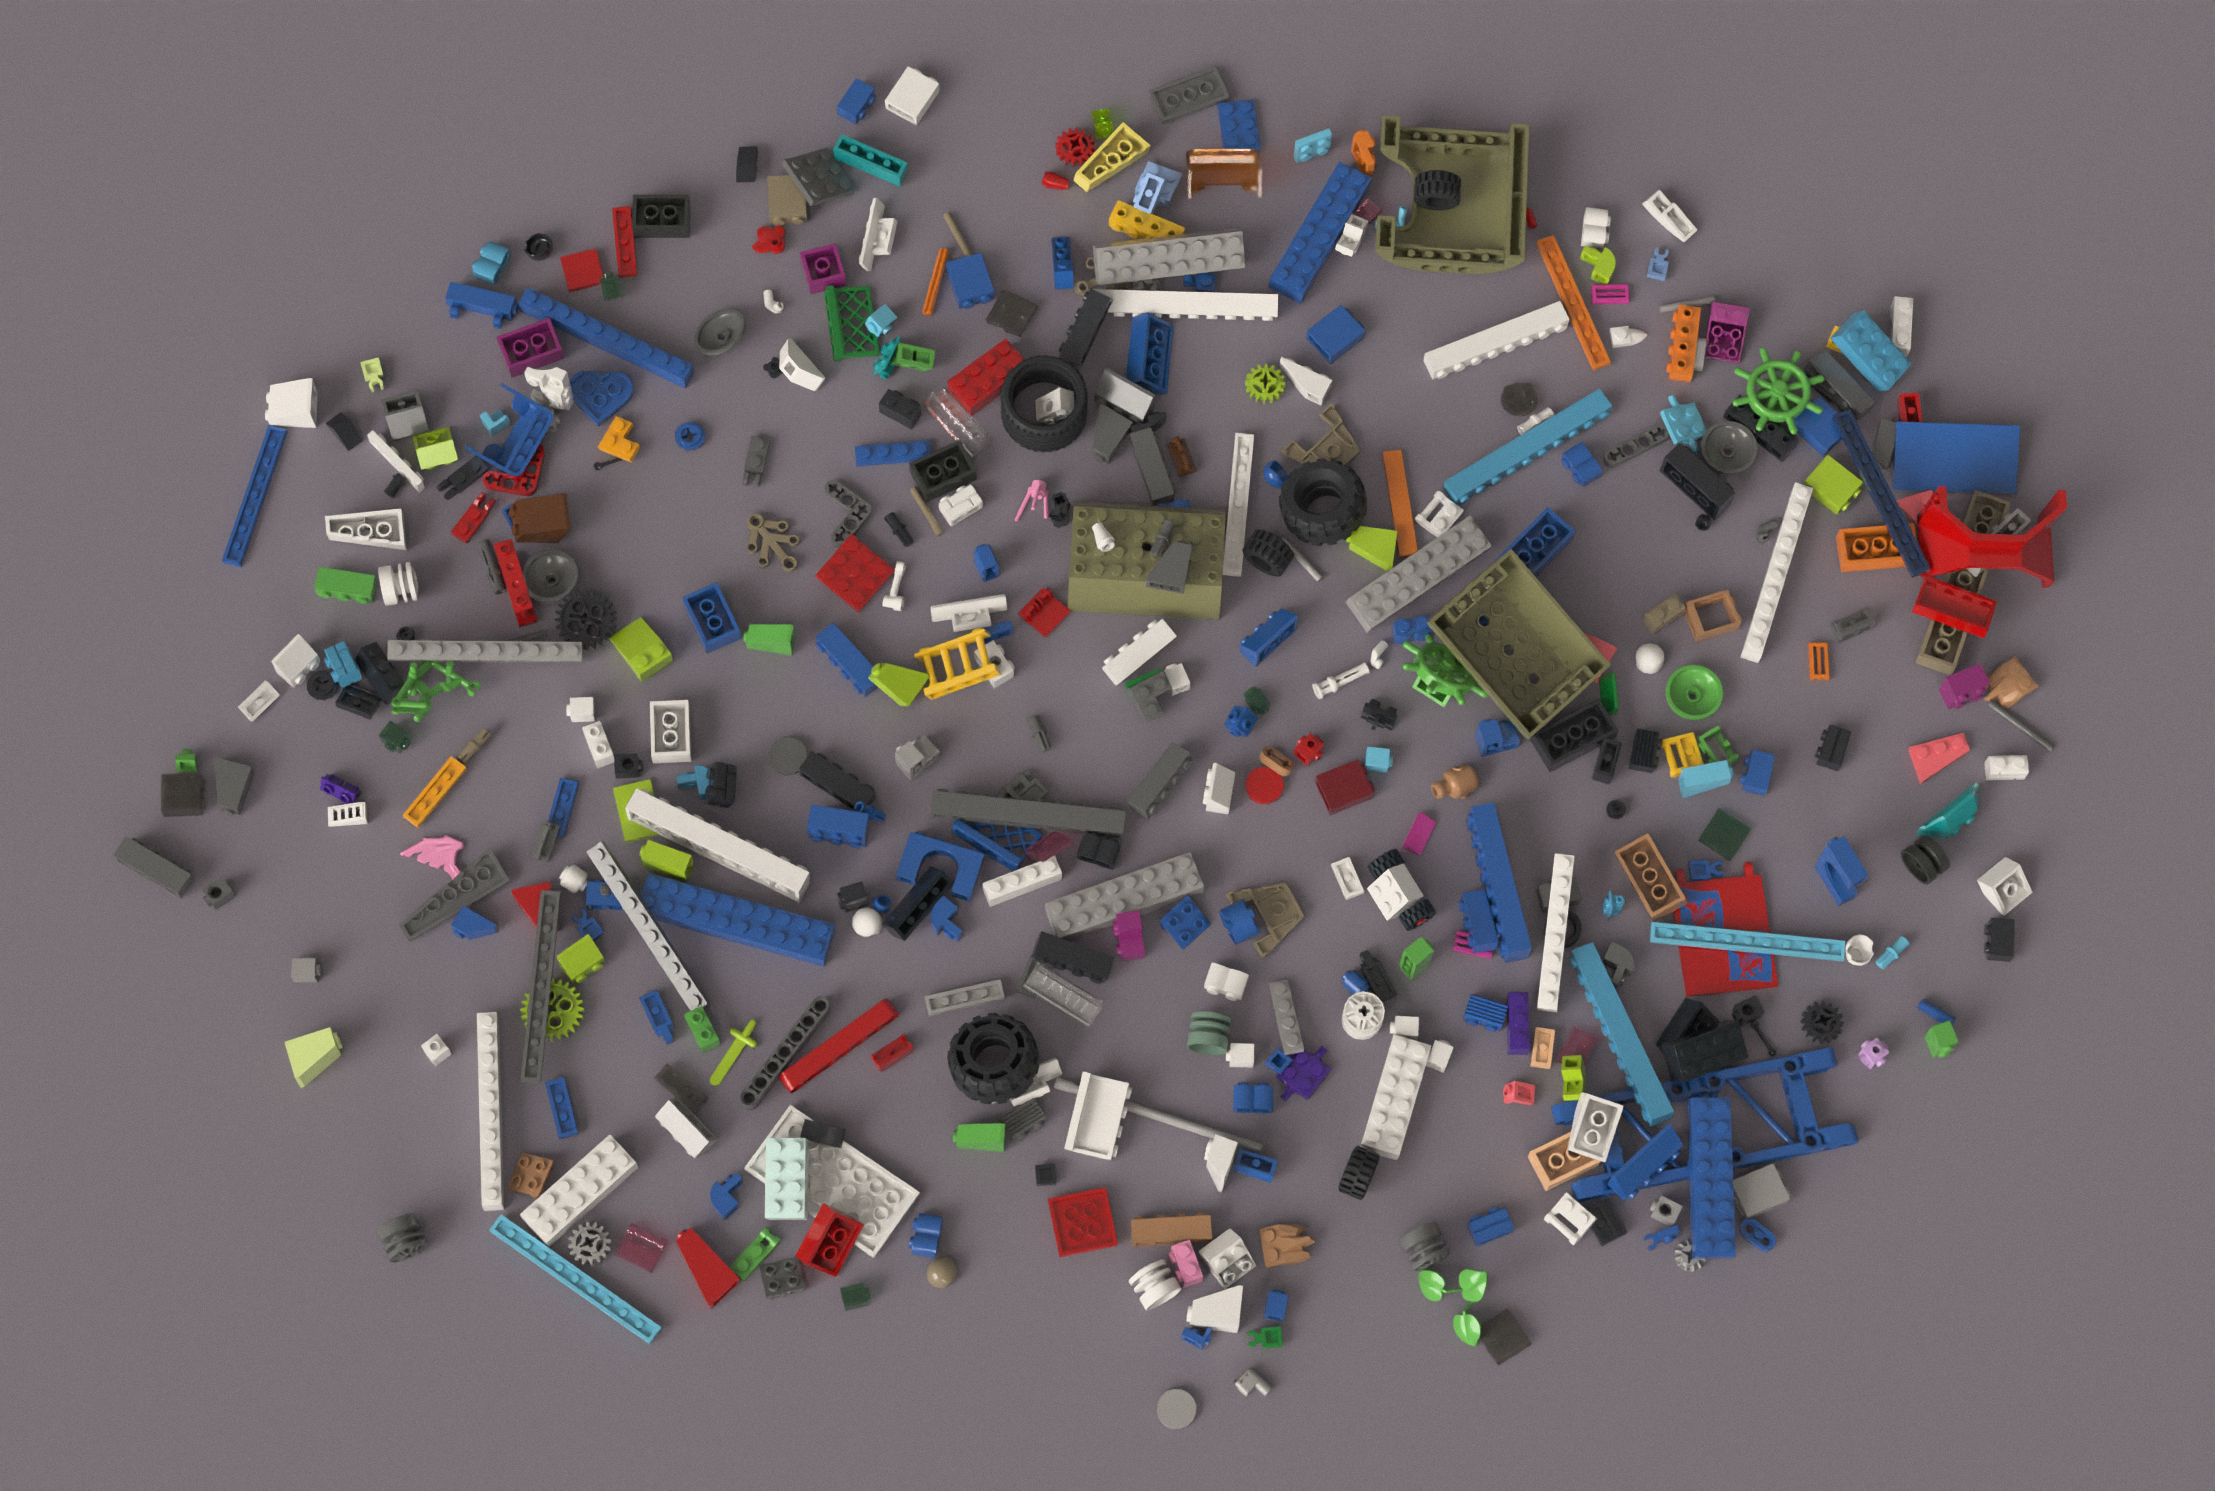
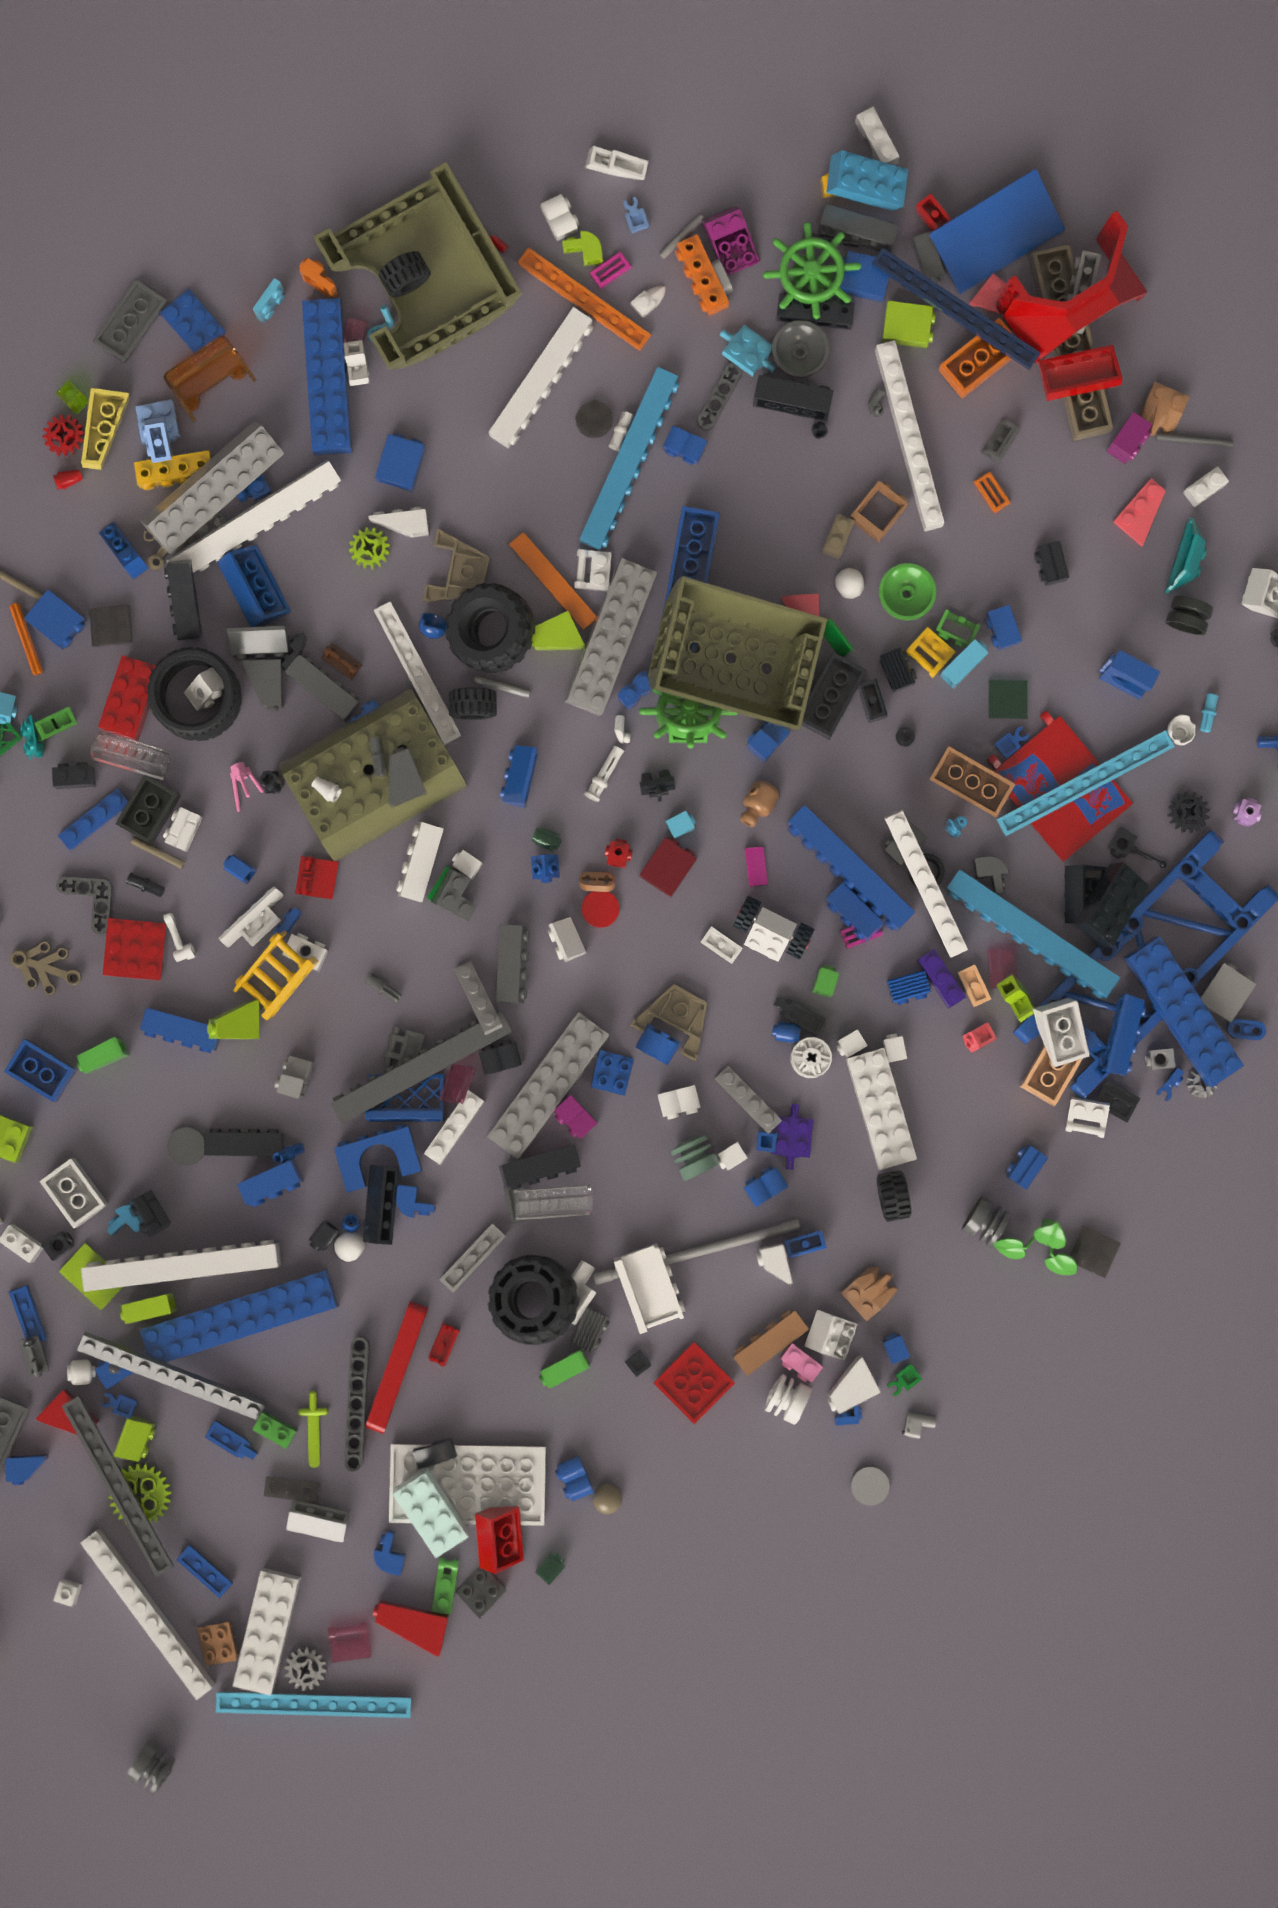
camera: 25 degrees left, 15 degrees up
none -> light grey plate [454,961,503,1035]

